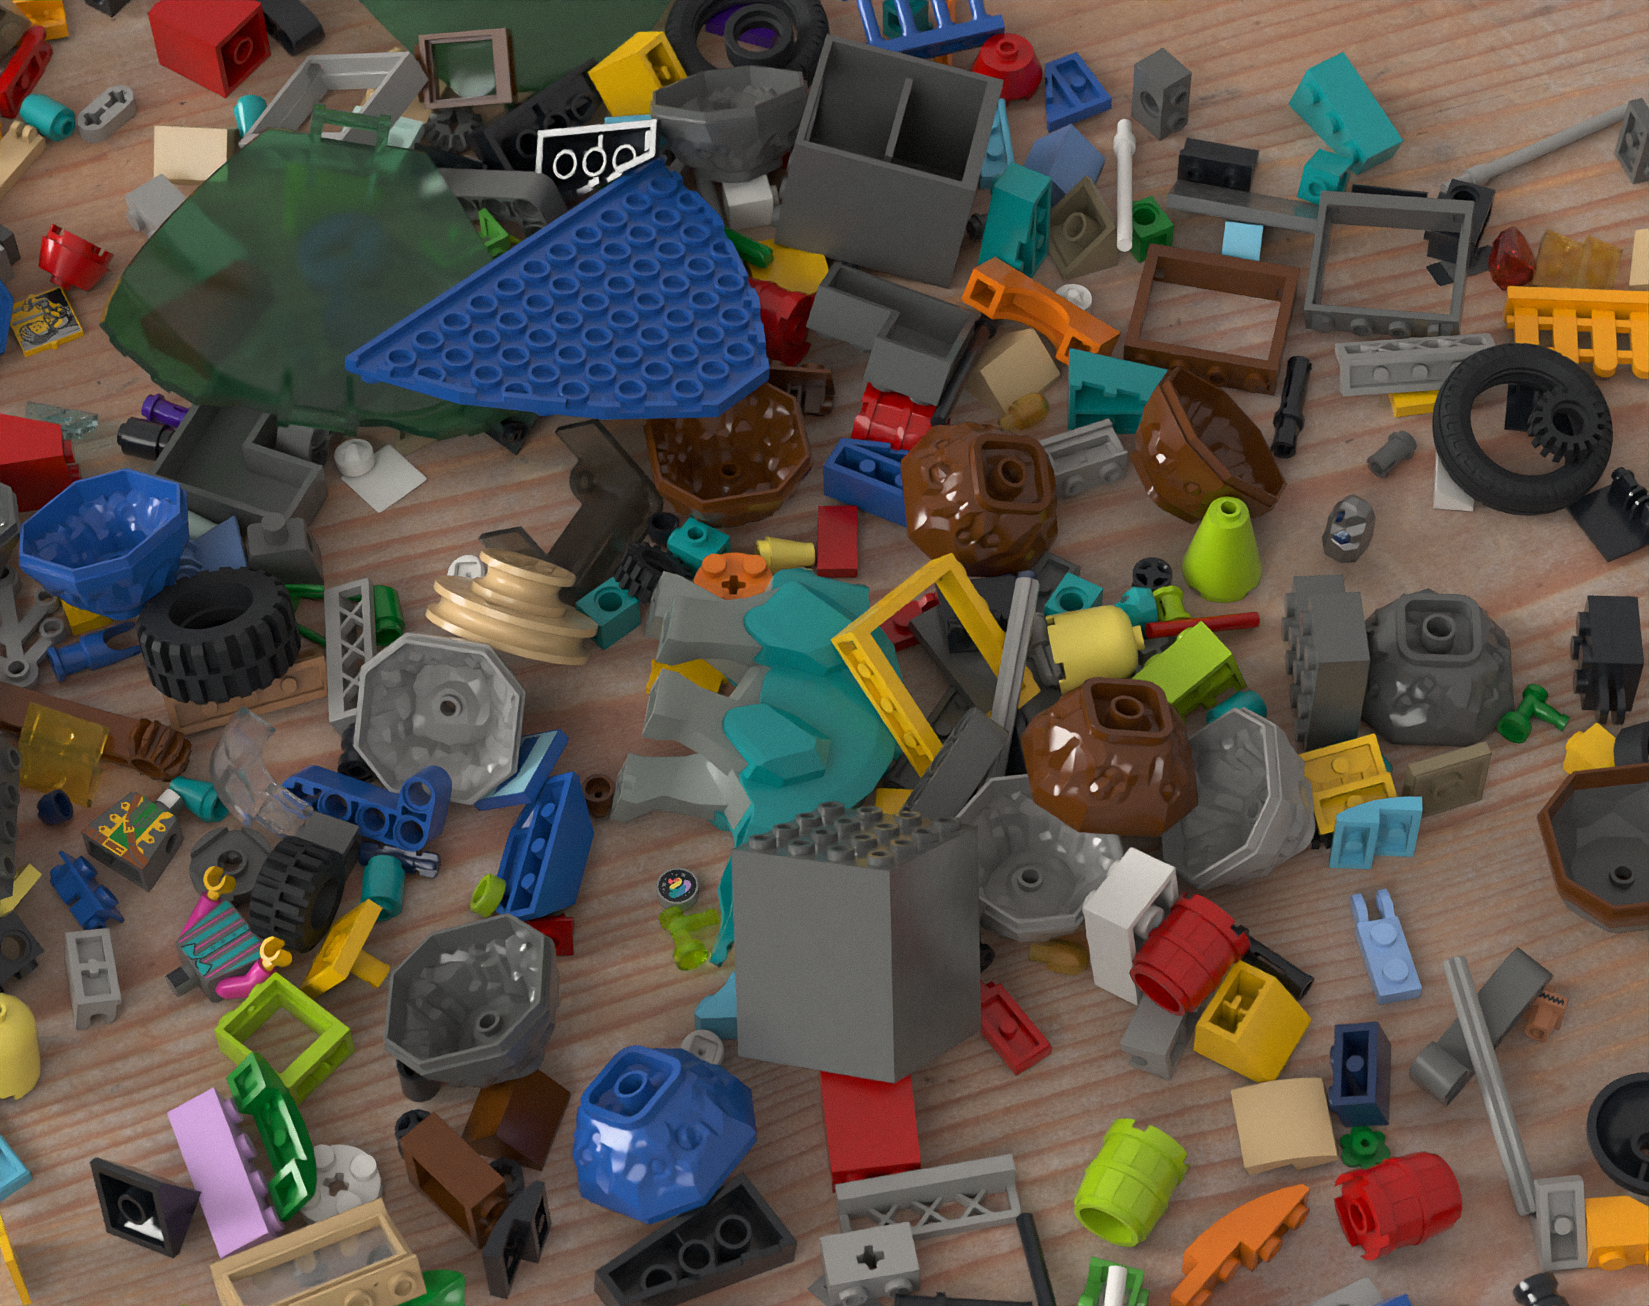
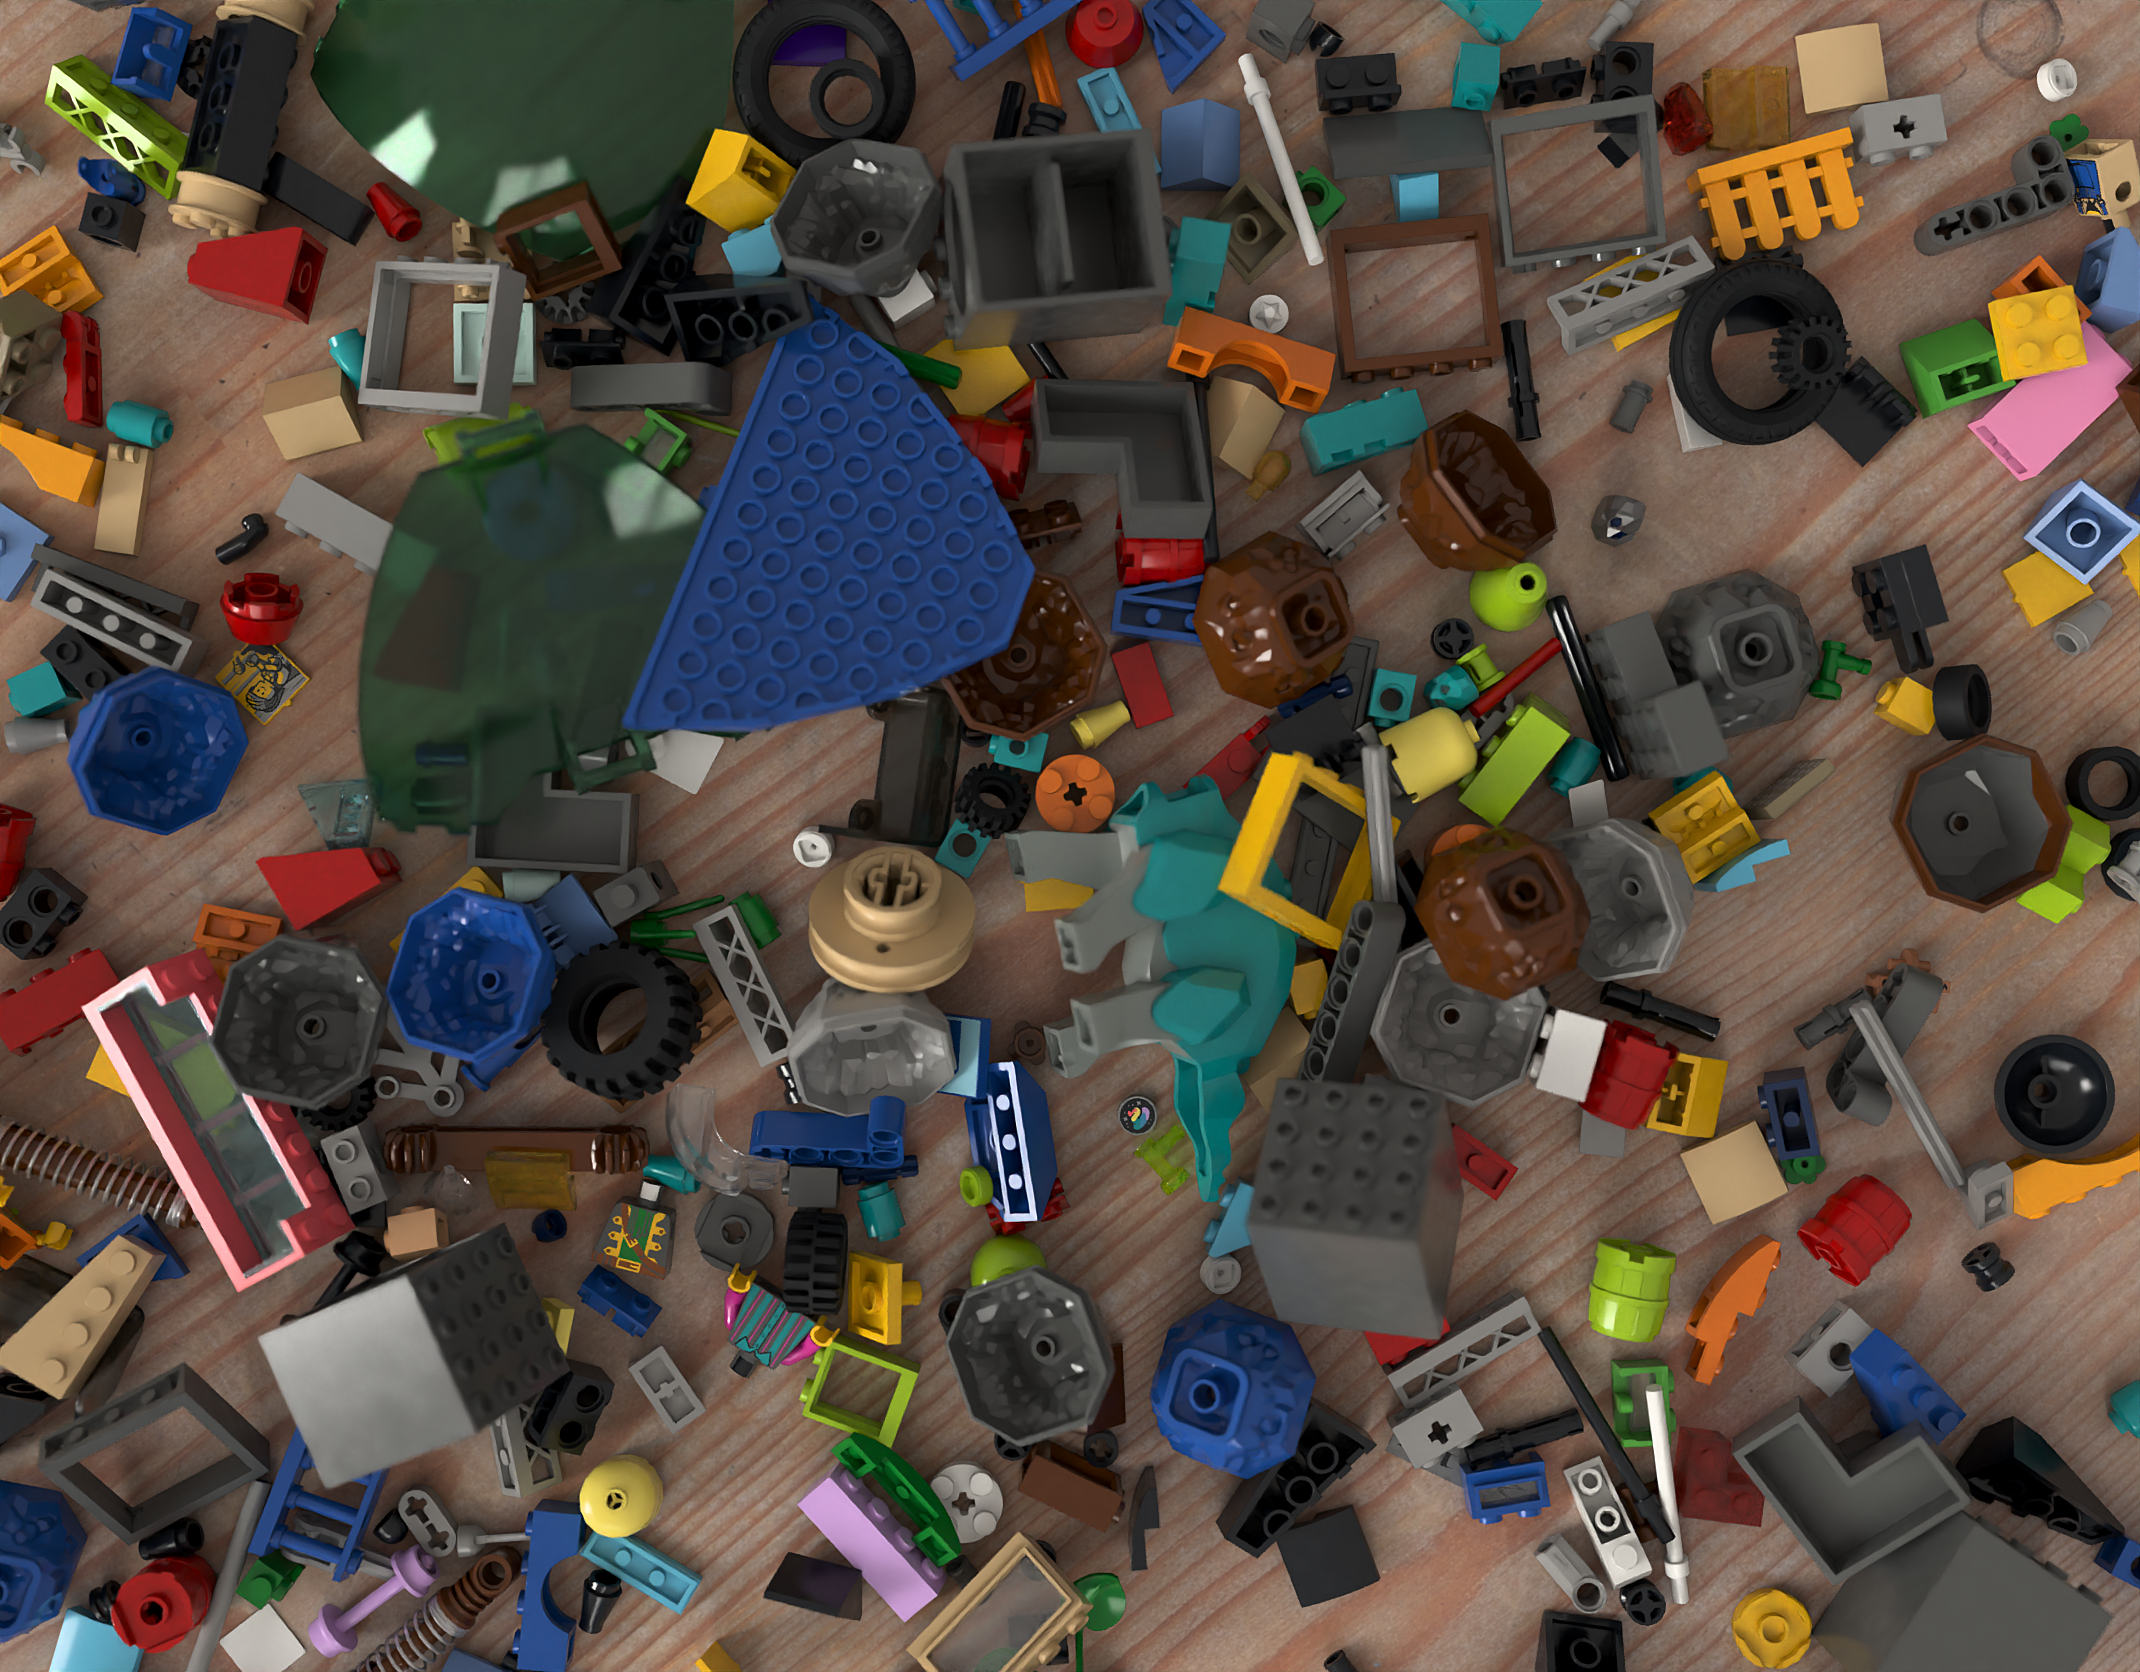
camera: 15 degrees left, 35 degrees up
light grey beam [76,85,137,143] -> none
light blue hinge [1350,889,1422,1005] -> none
none -> black arm [215,513,269,565]
none -> red cone [366,182,422,242]
none -> black hinge [1309,21,1344,57]
none -> black axle [1545,595,1630,782]
none -> dark grey pin [1794,988,1873,1050]

